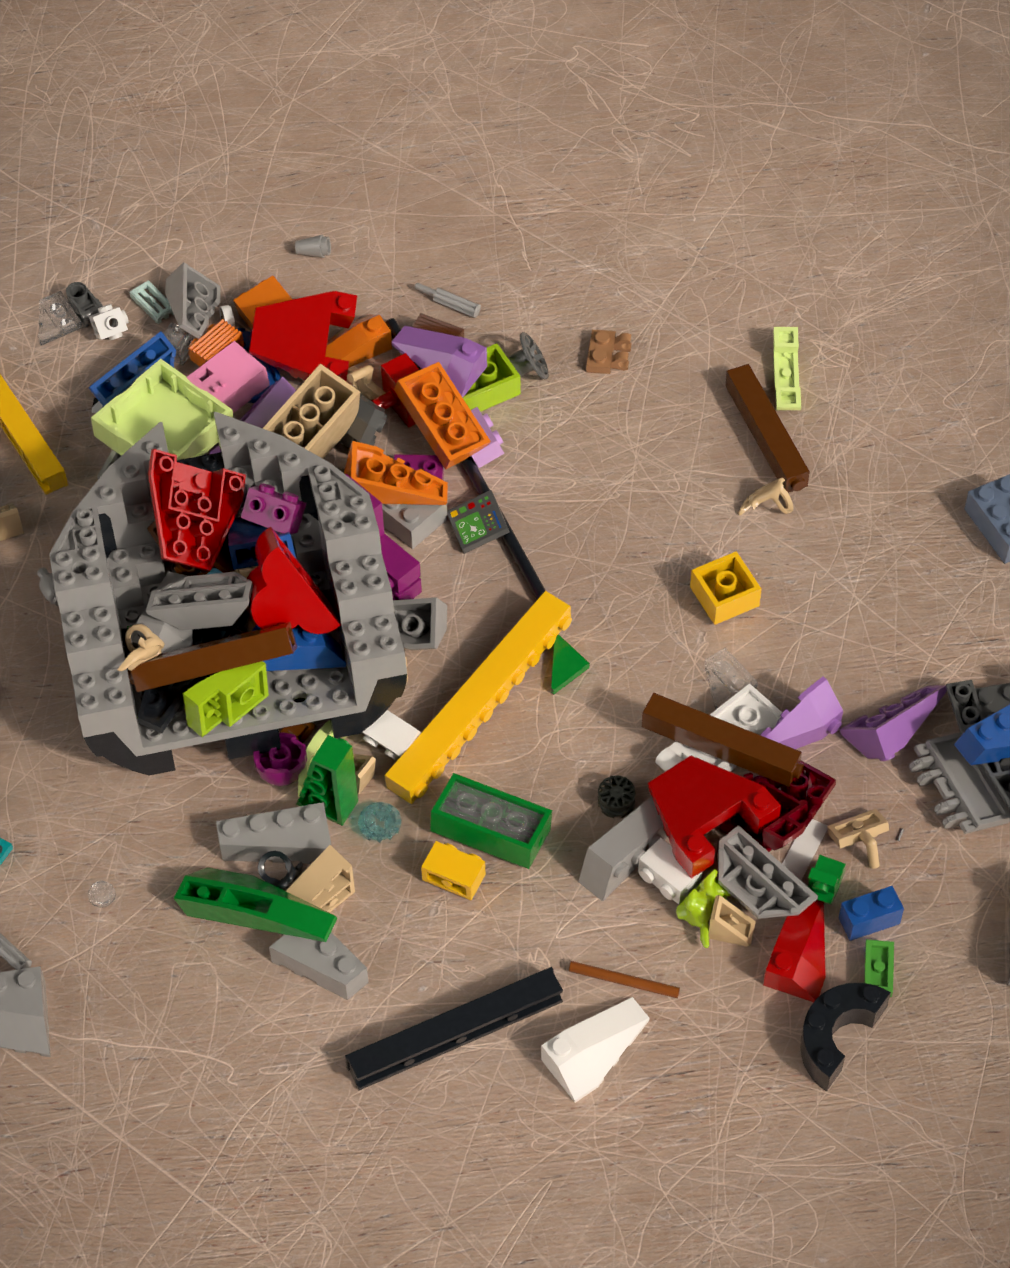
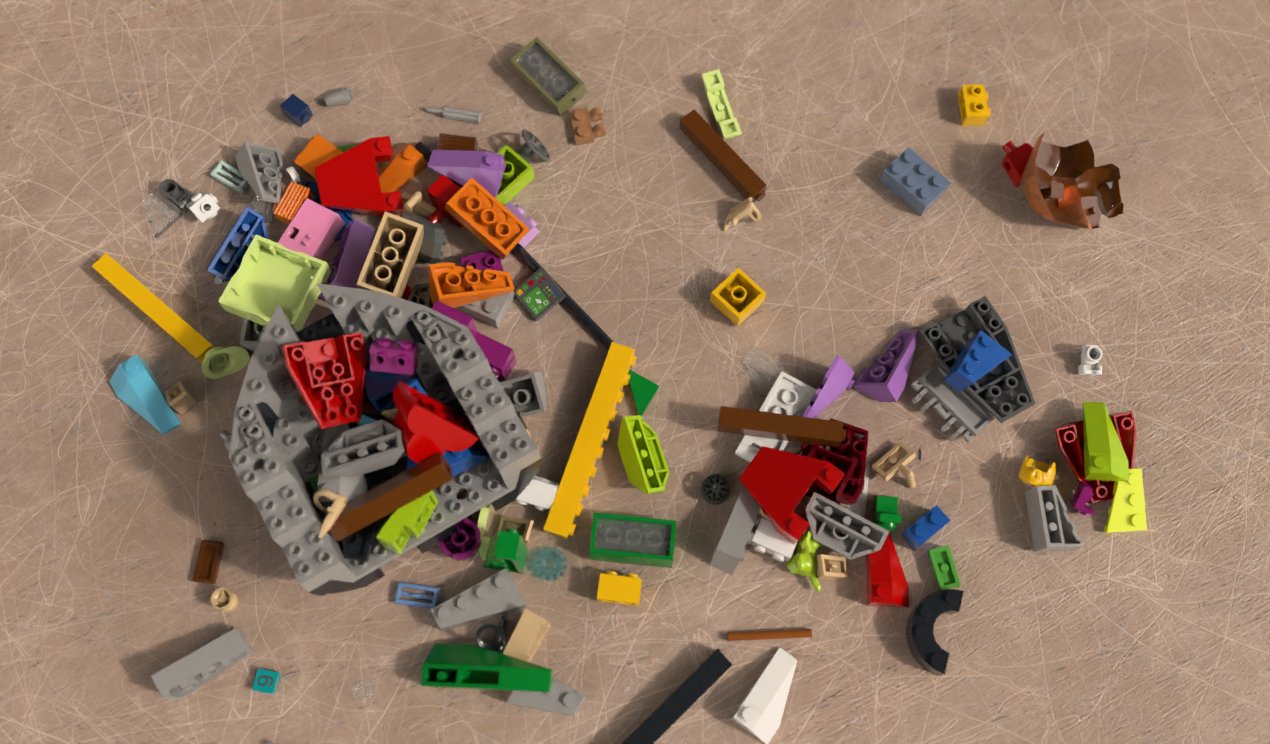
camera: 20 degrees left, 15 degrees up
none -> yellowish green piece [201,346,250,379]
none -> dark blue brick [280,94,313,127]
none -> medium blue tile [394,582,440,609]
none -> brick [510,36,587,117]
none -> lime wedge [617,415,669,494]

